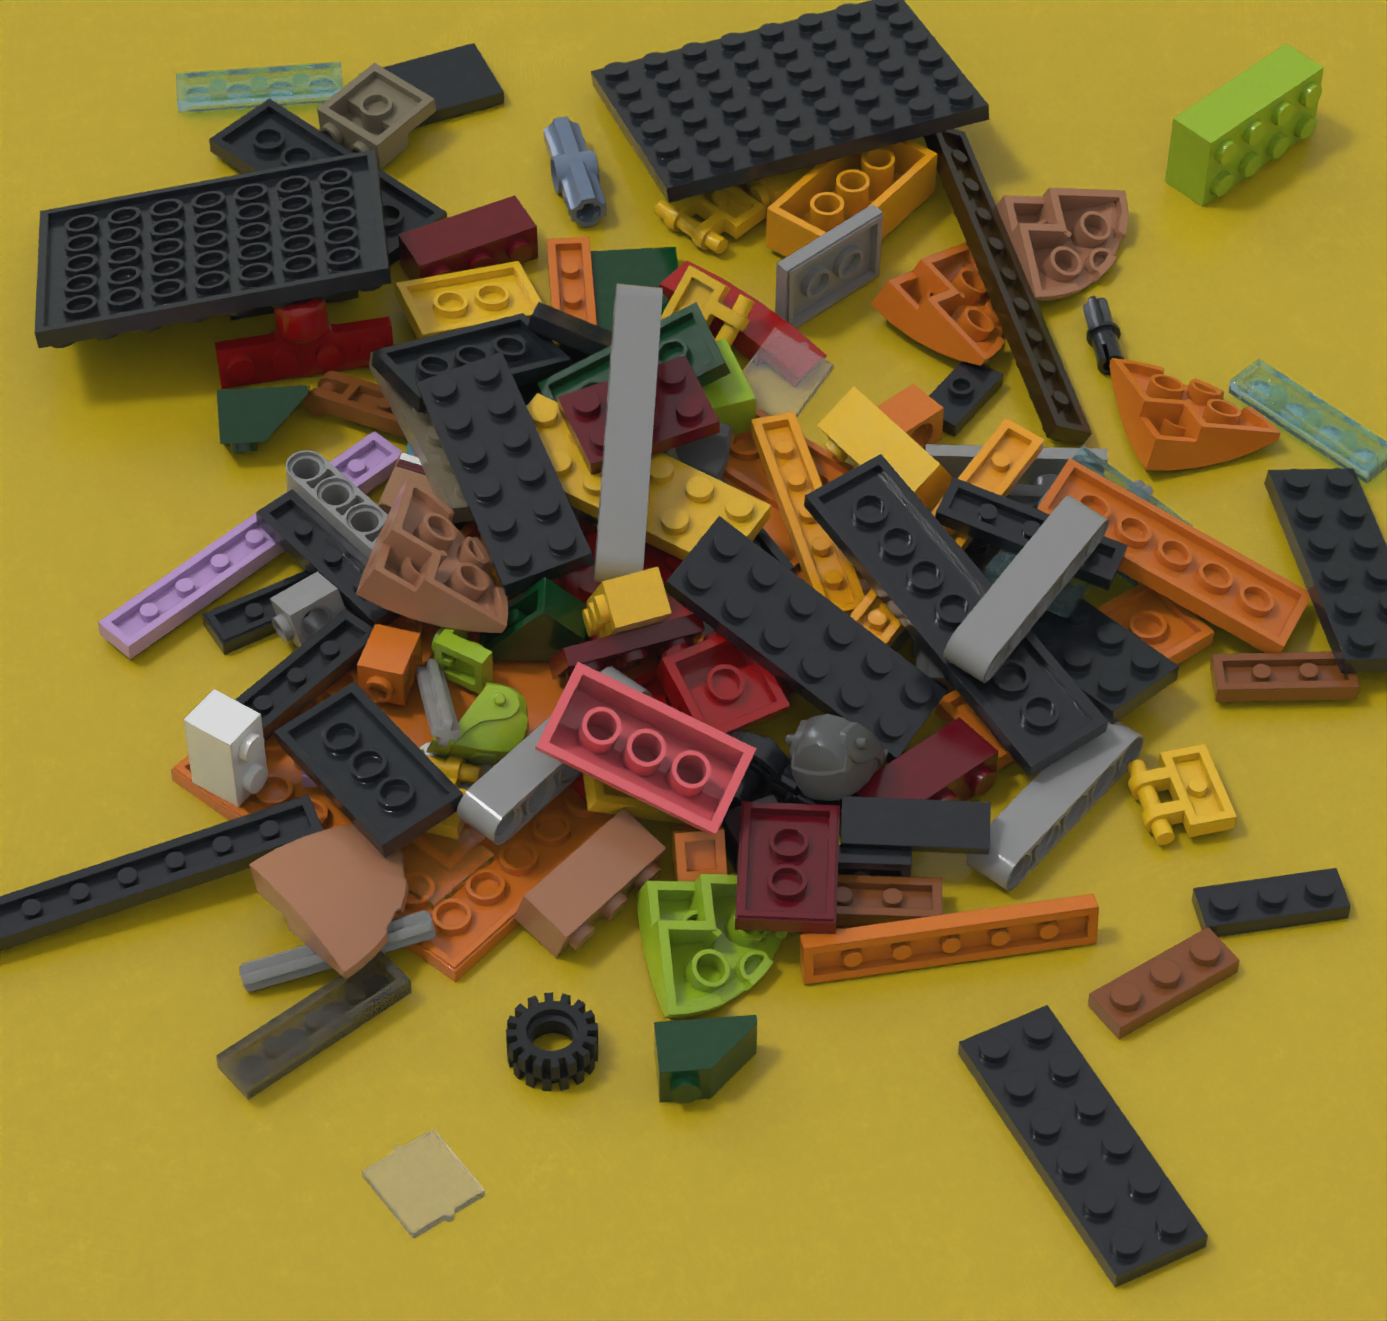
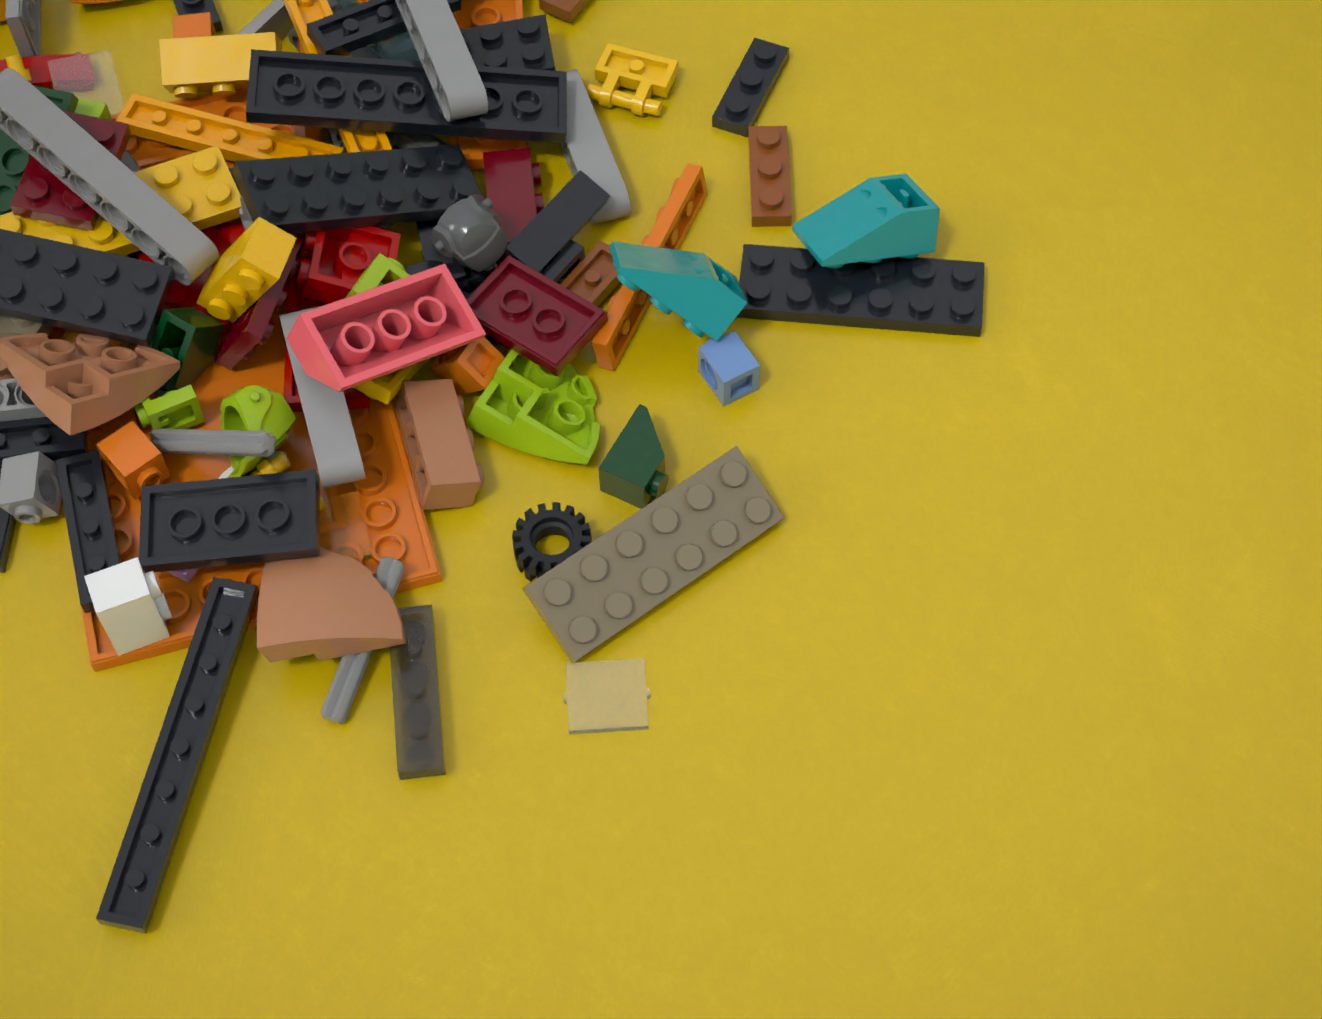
camera: 55 degrees left, 10 degrees up
none -> lime bracket [345,253,410,298]
none -> dark tan plate [522,446,785,663]
none -> teal slope [609,242,748,341]
none -> medium blue brick [698,330,760,407]
none -> teal slope [792,174,940,268]

